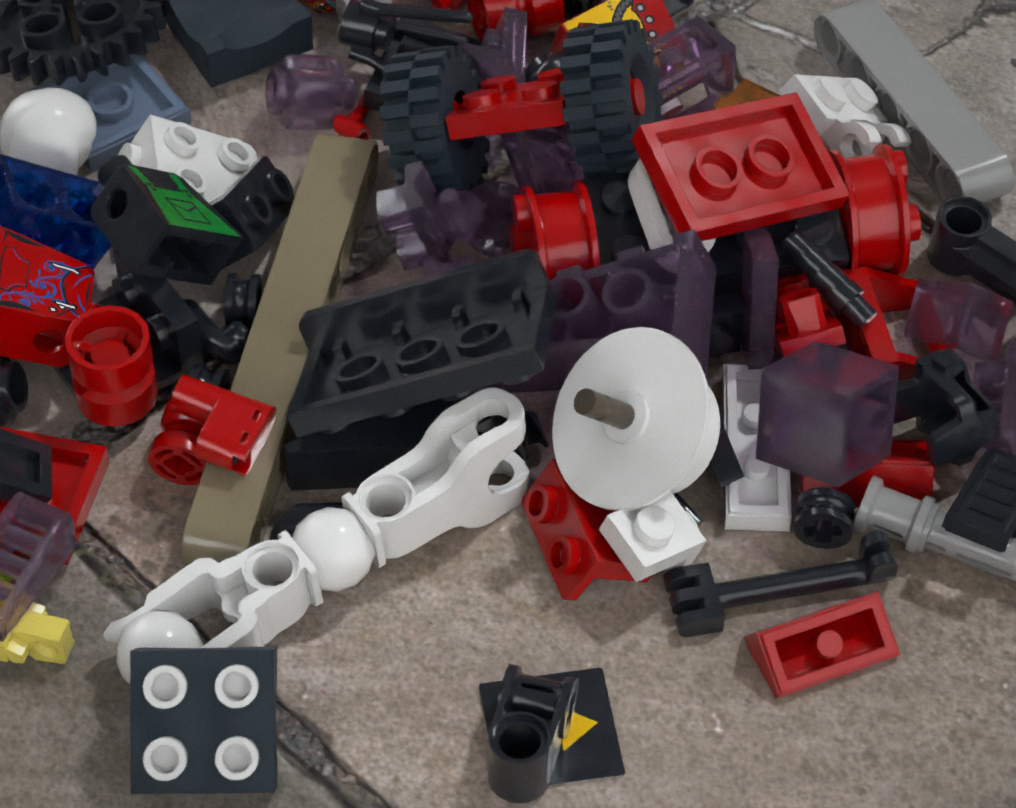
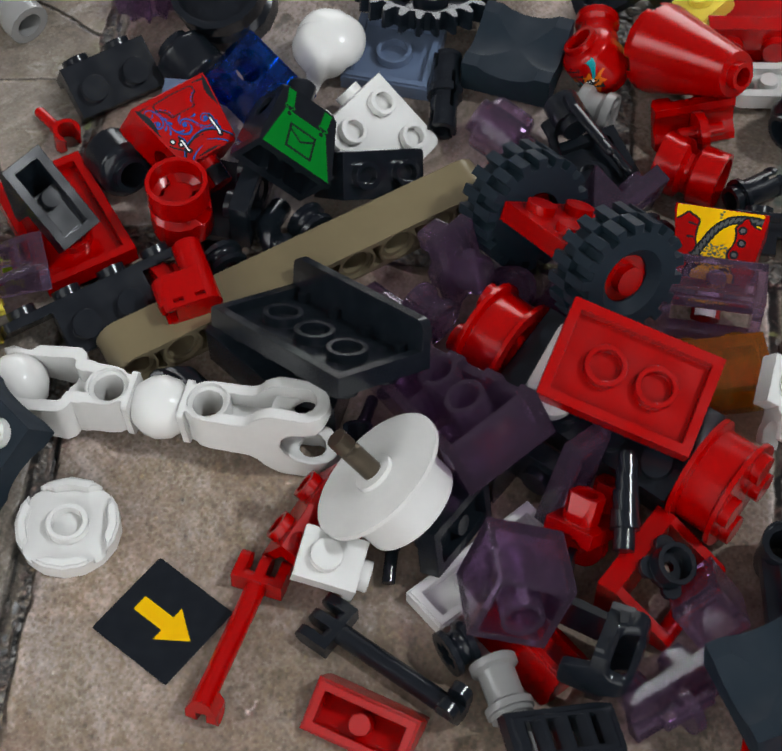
camera: 50 degrees right, 5 degrees up
black piece [488,664,578,803] -> none
none -> black bracket [0,241,175,353]
none -> white tile [14,477,122,579]
none -> red hinge [185,549,293,726]
none -> black pin [427,48,463,140]
none -> black plate [638,534,697,600]

